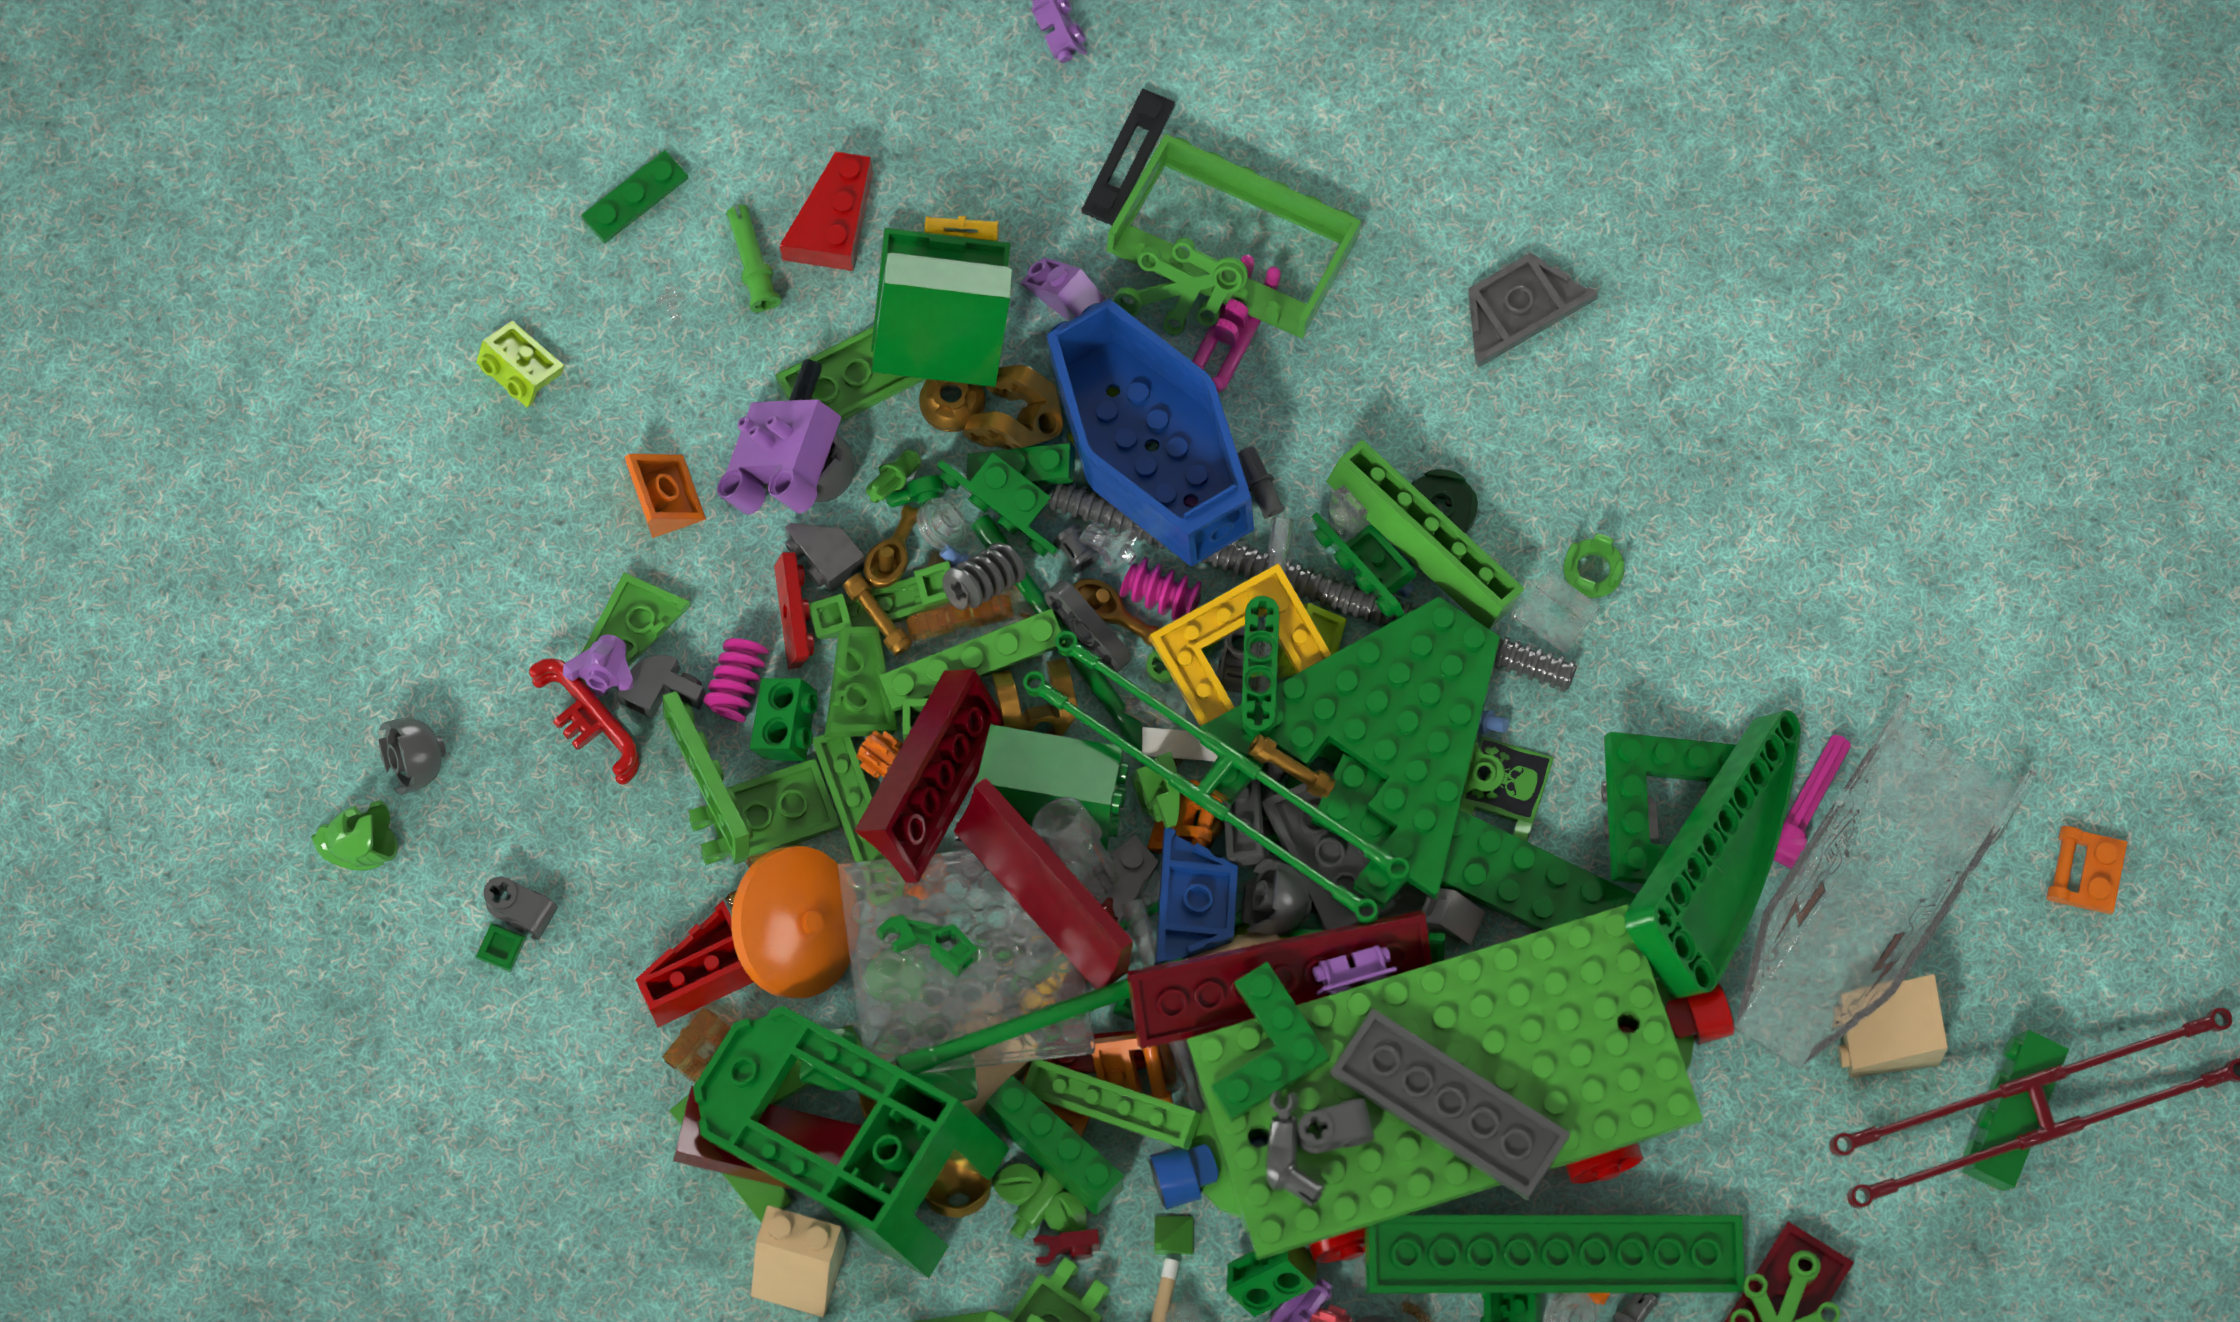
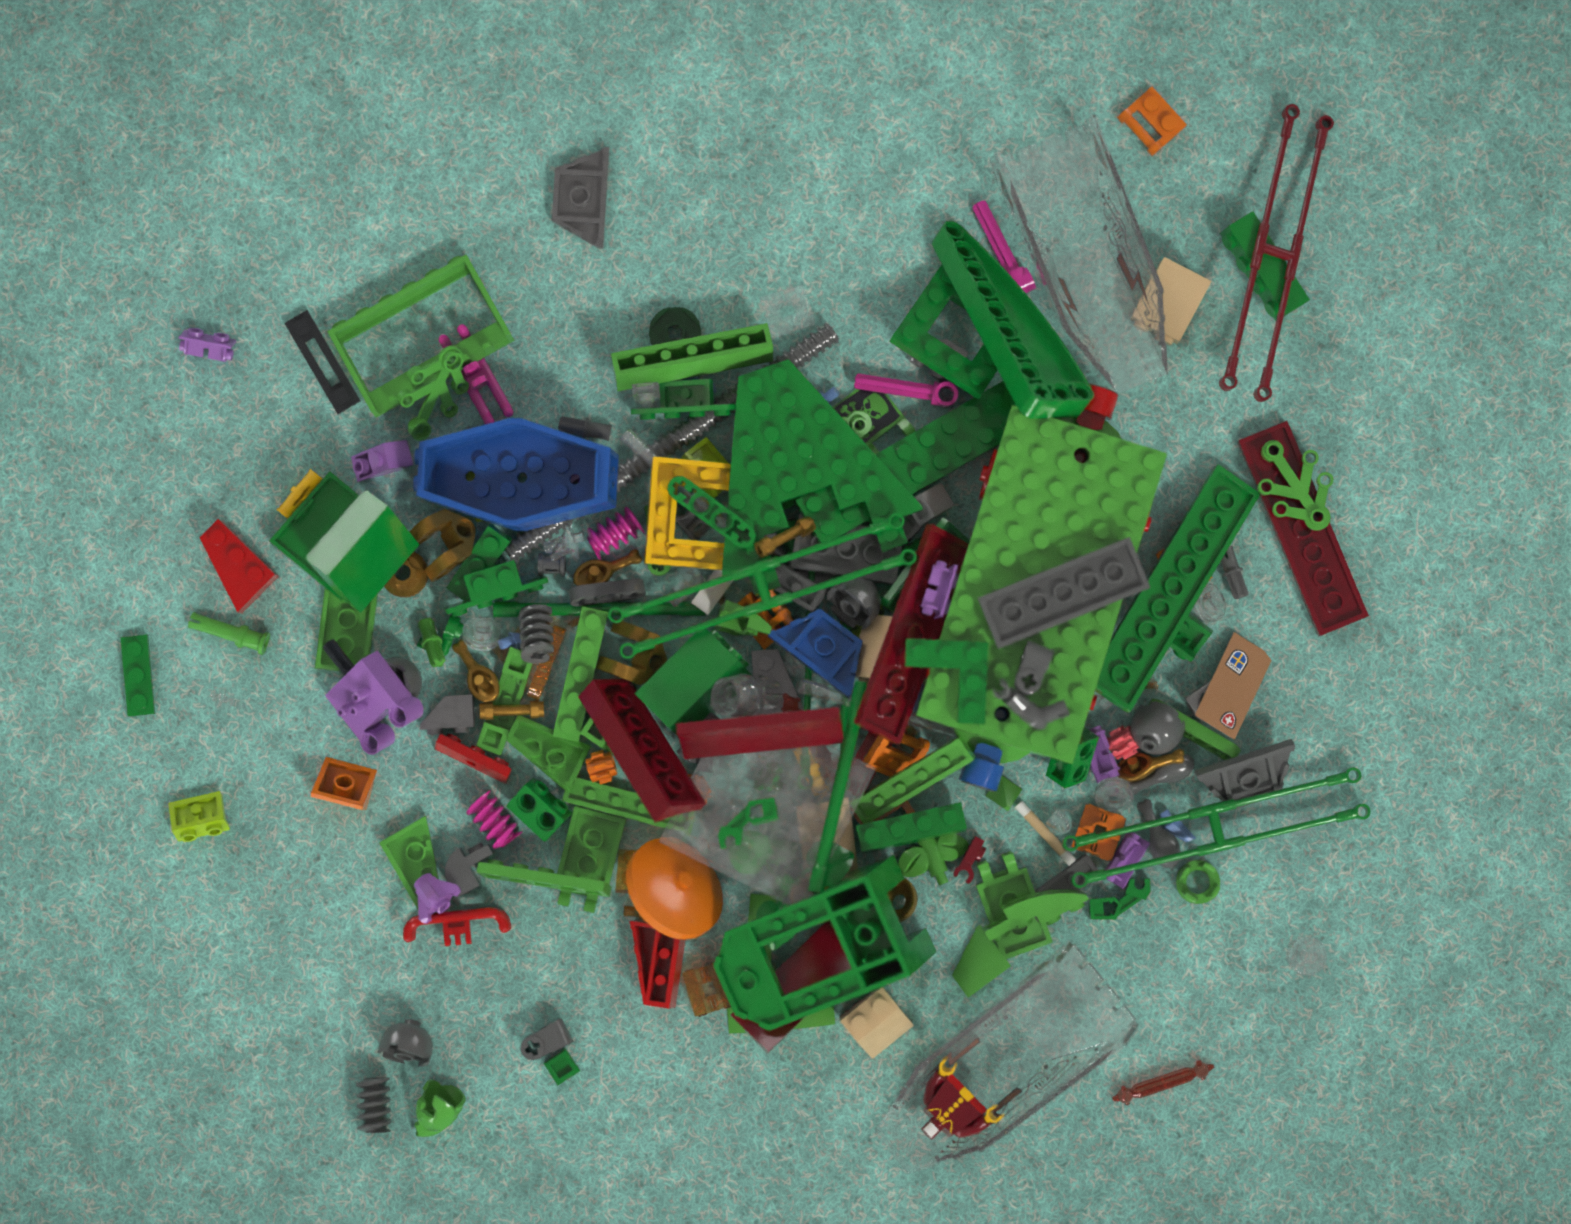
camera: 60 degrees left, 15 degrees up
bright green piece [1563,533,1625,598] -> none
none -> dark grey piece [356,1077,391,1133]
none -> dark pink axle [854,373,958,408]

